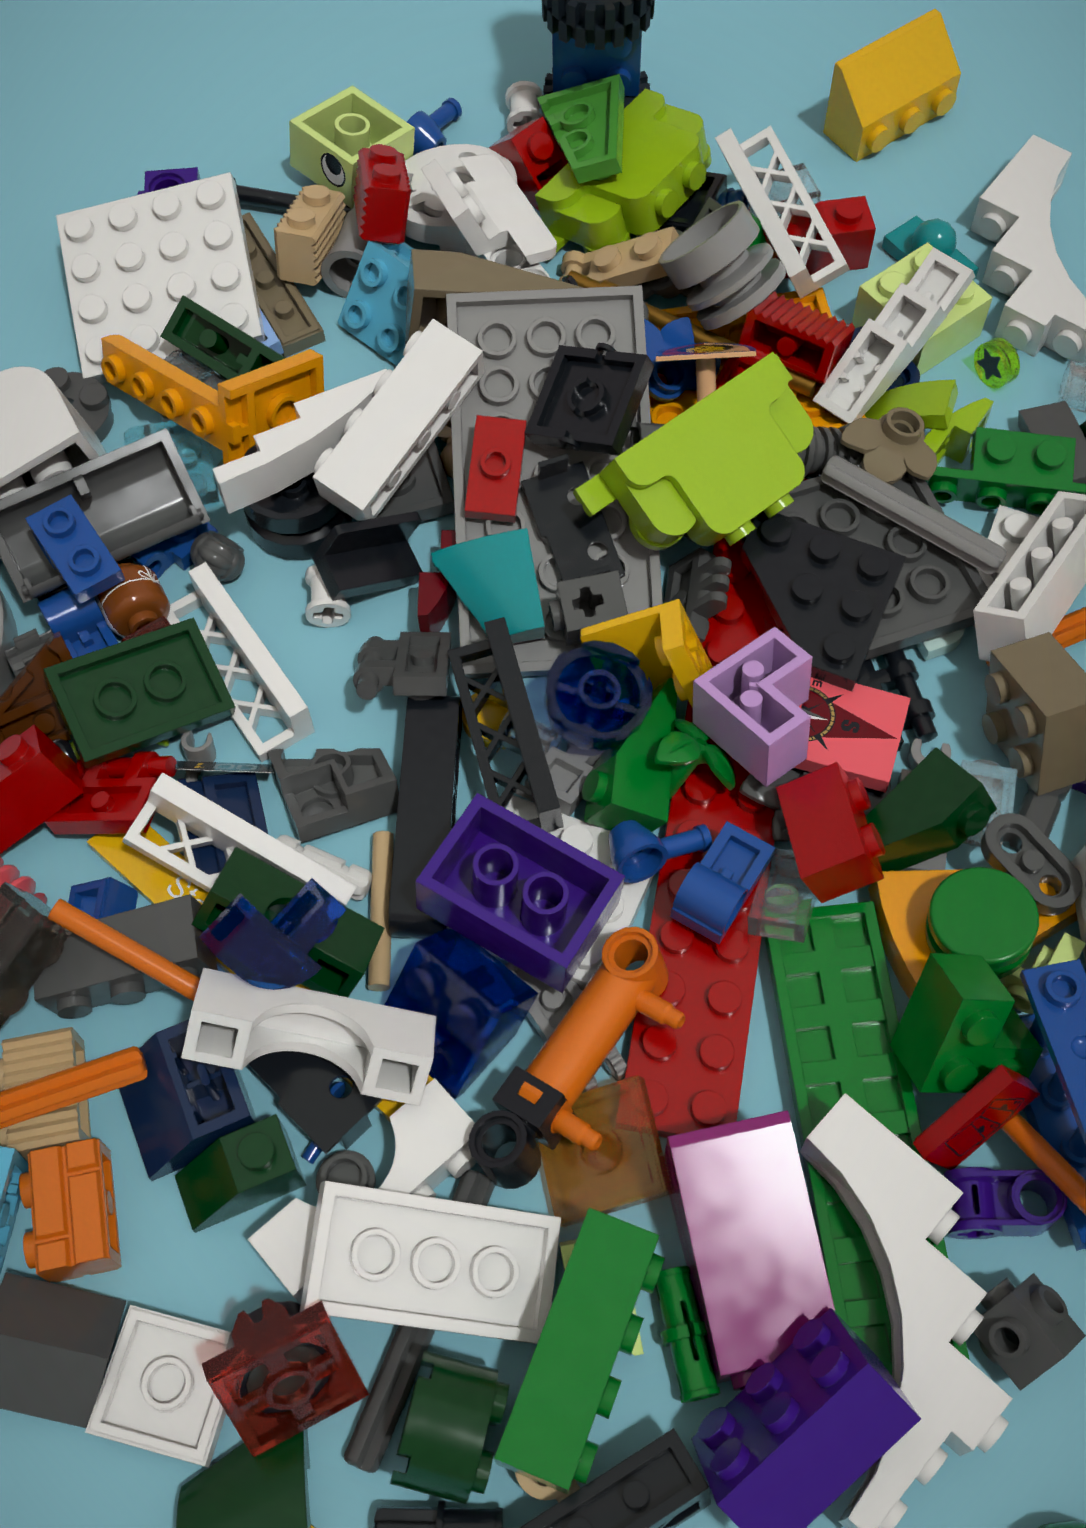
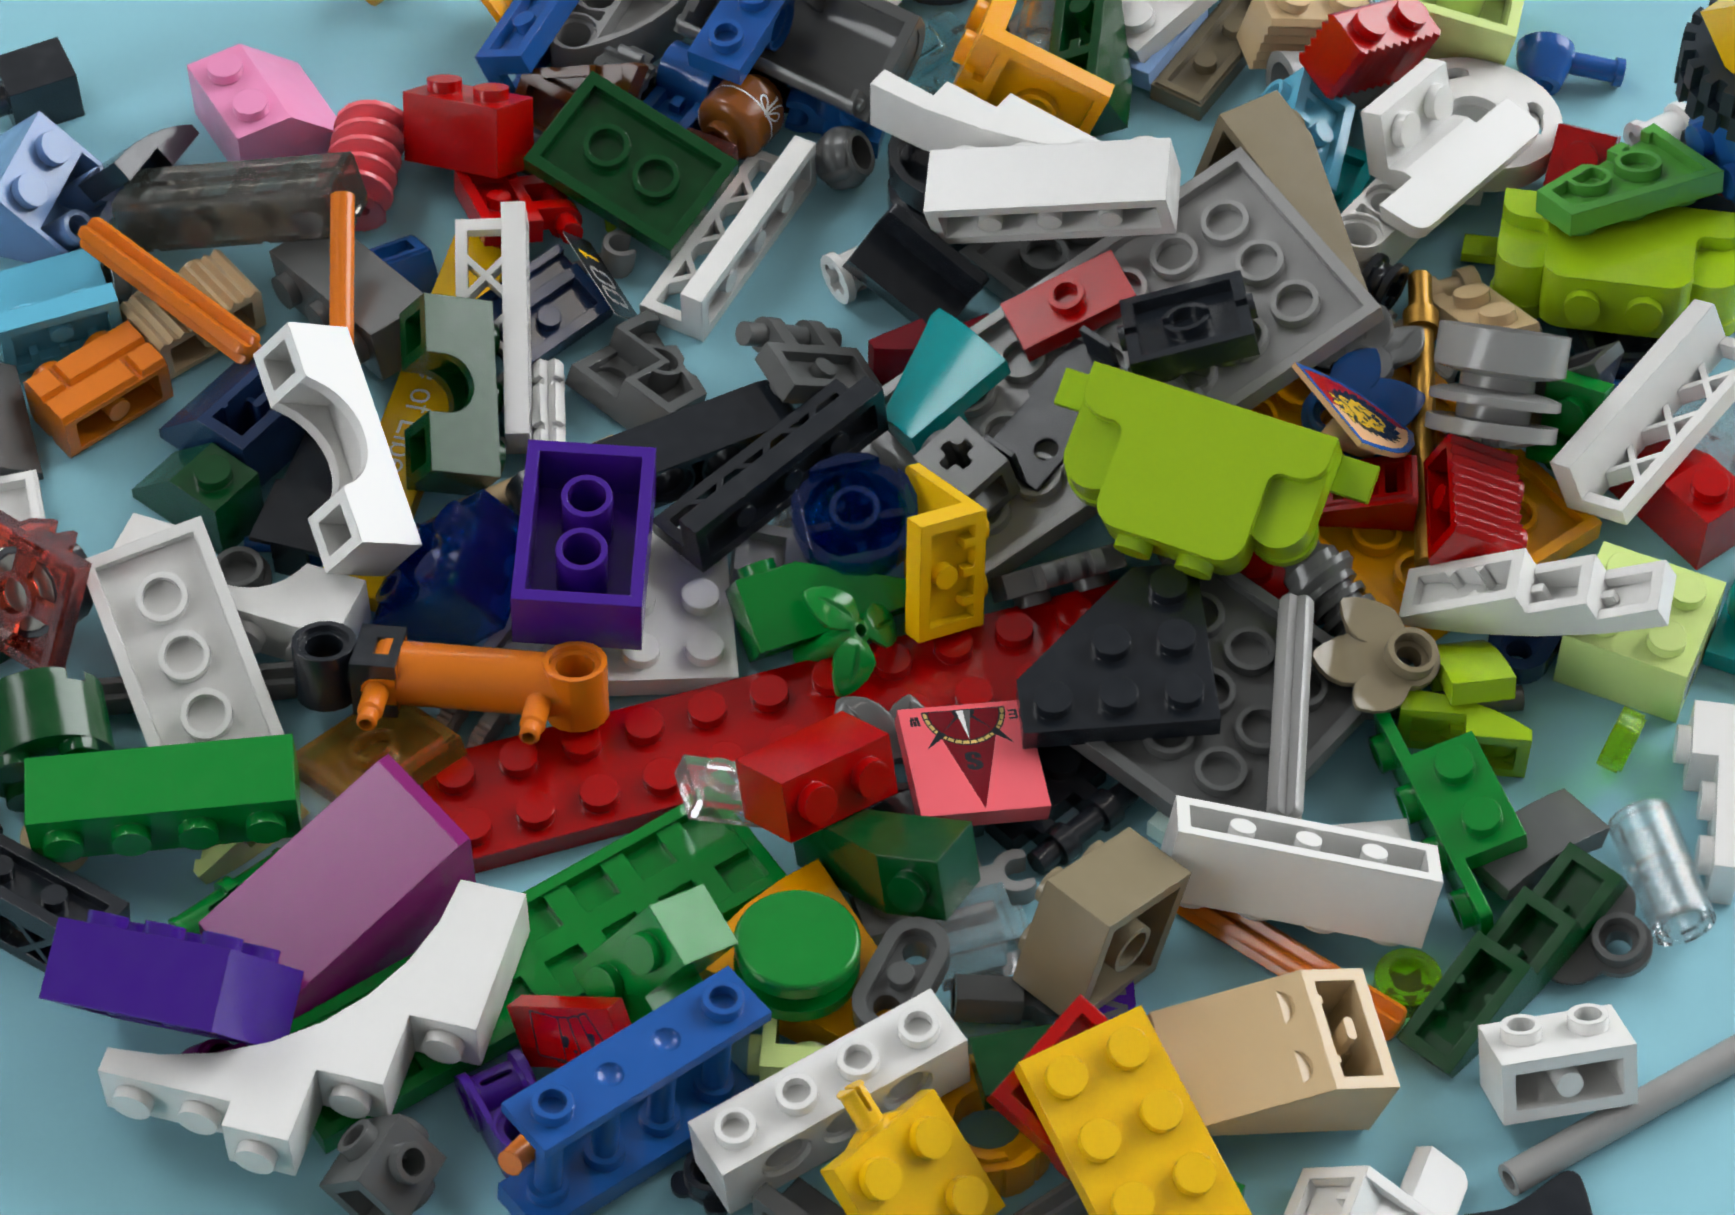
camera: 60 degrees right, 10 degrees down
clear blue brick [199,878,347,990] -> none
blue bar [608,820,713,883] -> none
blue plate [670,821,776,944] -> none
lavender brick [693,627,813,787] -> none

